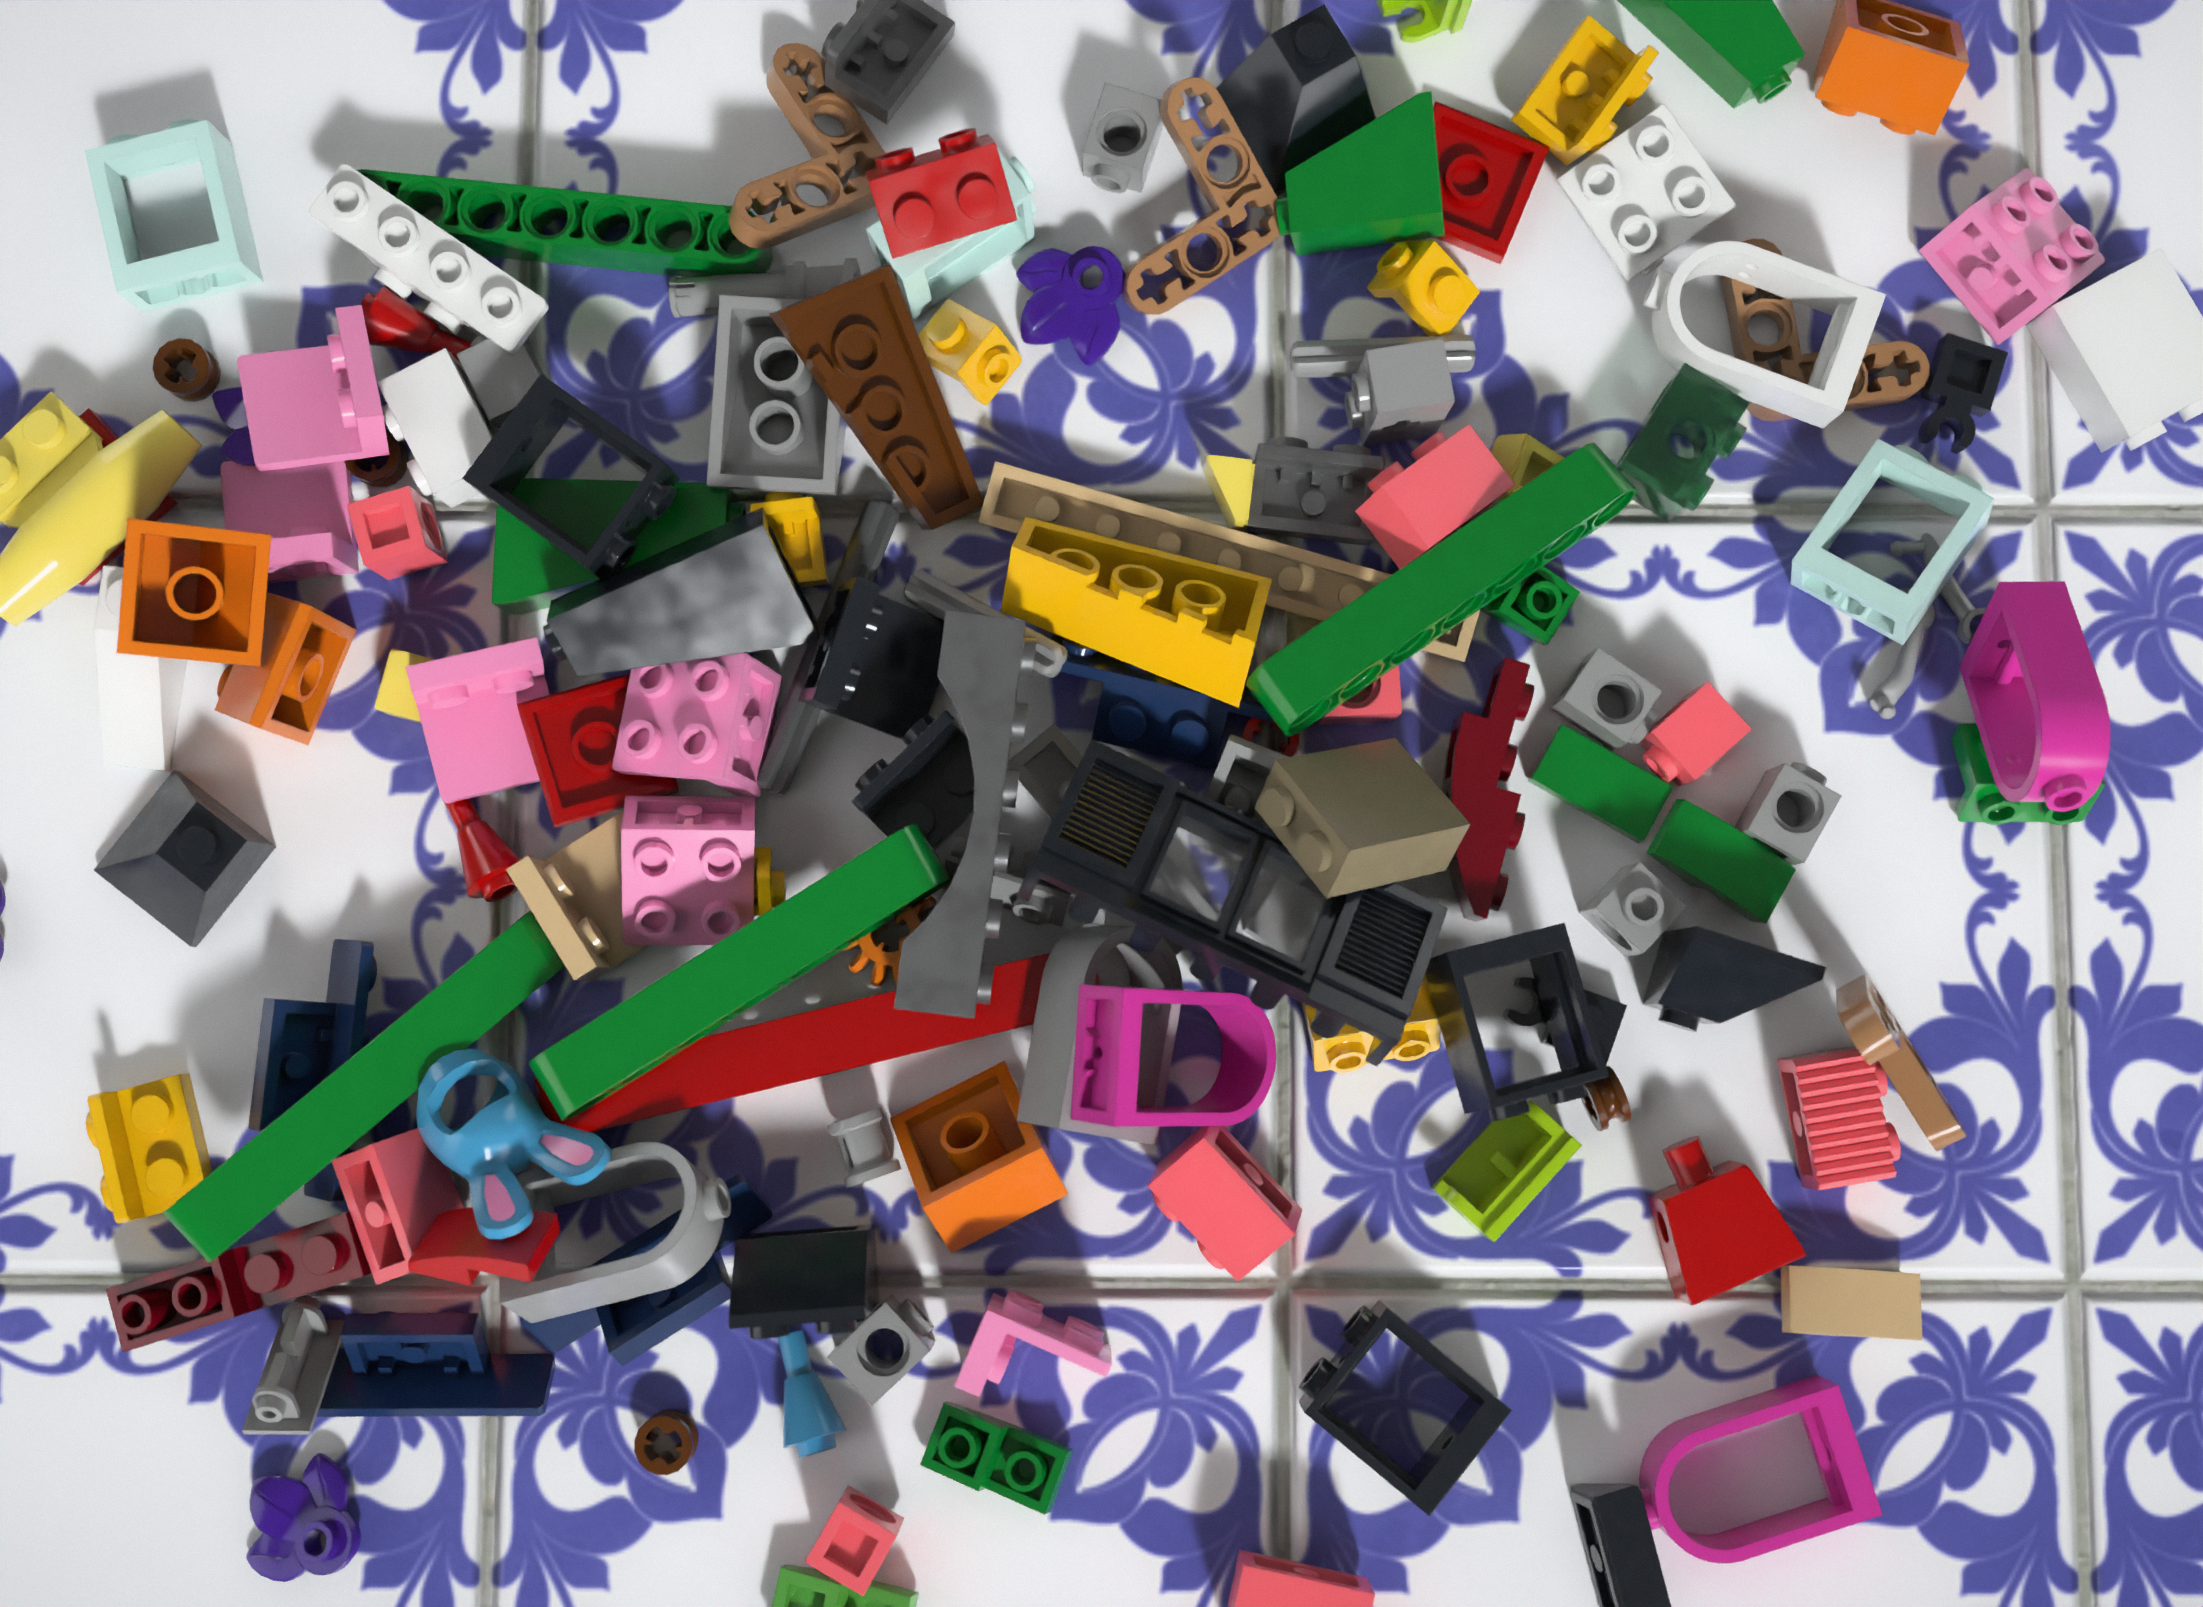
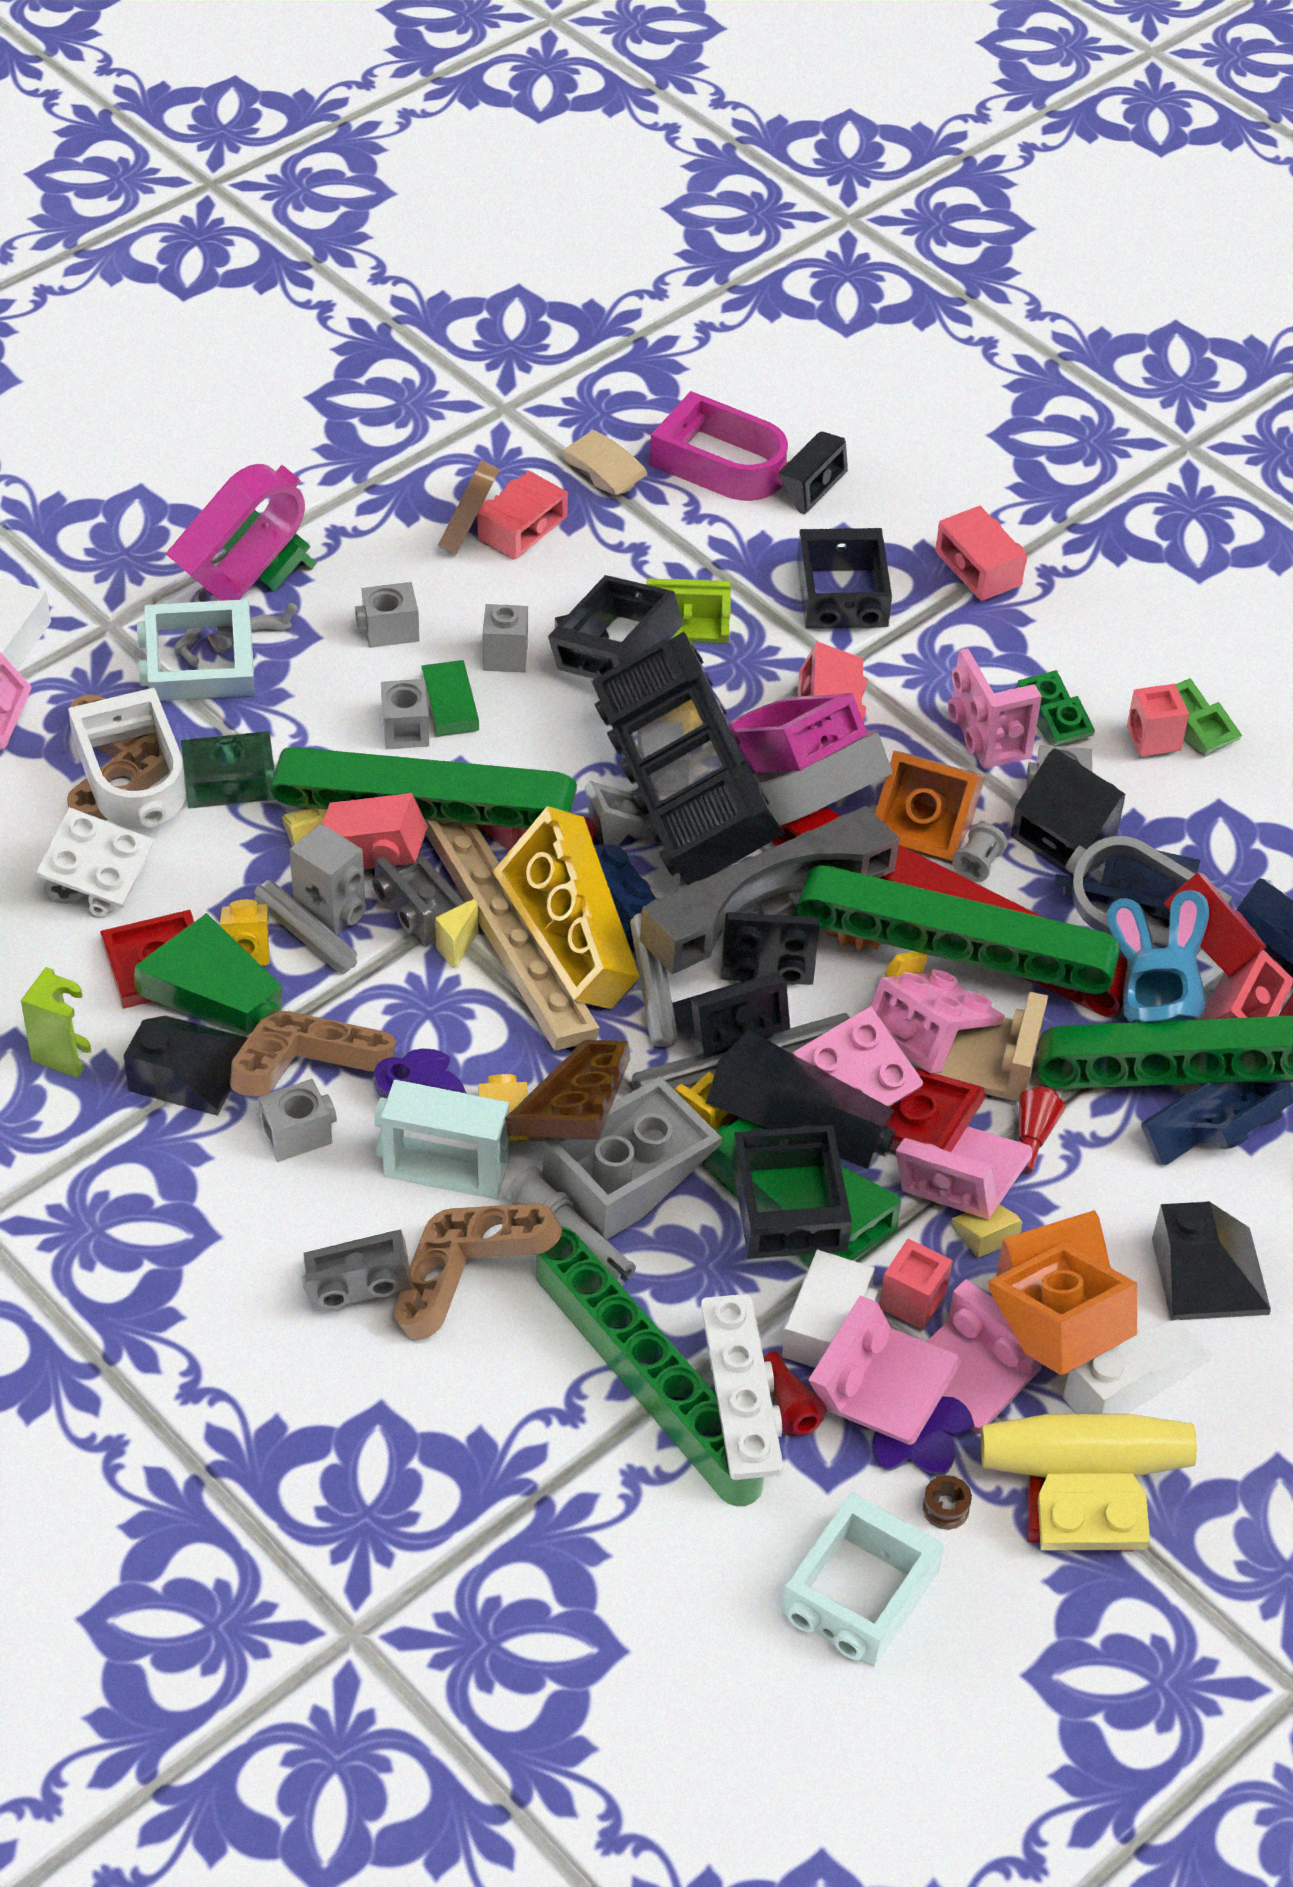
camera: 135 degrees left, 35 degrees down
light grey brick [457,334,546,429] -> none
reddish brown bush [634,1409,699,1475] -> none
dark azure cone [778,1330,847,1458] -> none
bracket [865,128,1018,259] -> none
dark tan brick [1255,738,1470,898] -> none
dark red slope [1442,657,1534,922] -> none
yellow bracket [1510,15,1659,166] -> none
coral brick [1639,682,1752,787] -> none
black slope [1642,926,1826,1032] -> none
green slope [1646,799,1796,924] -> none
red torso [1649,1136,1806,1306] -> none
black plate [1919,333,2008,454] -> none

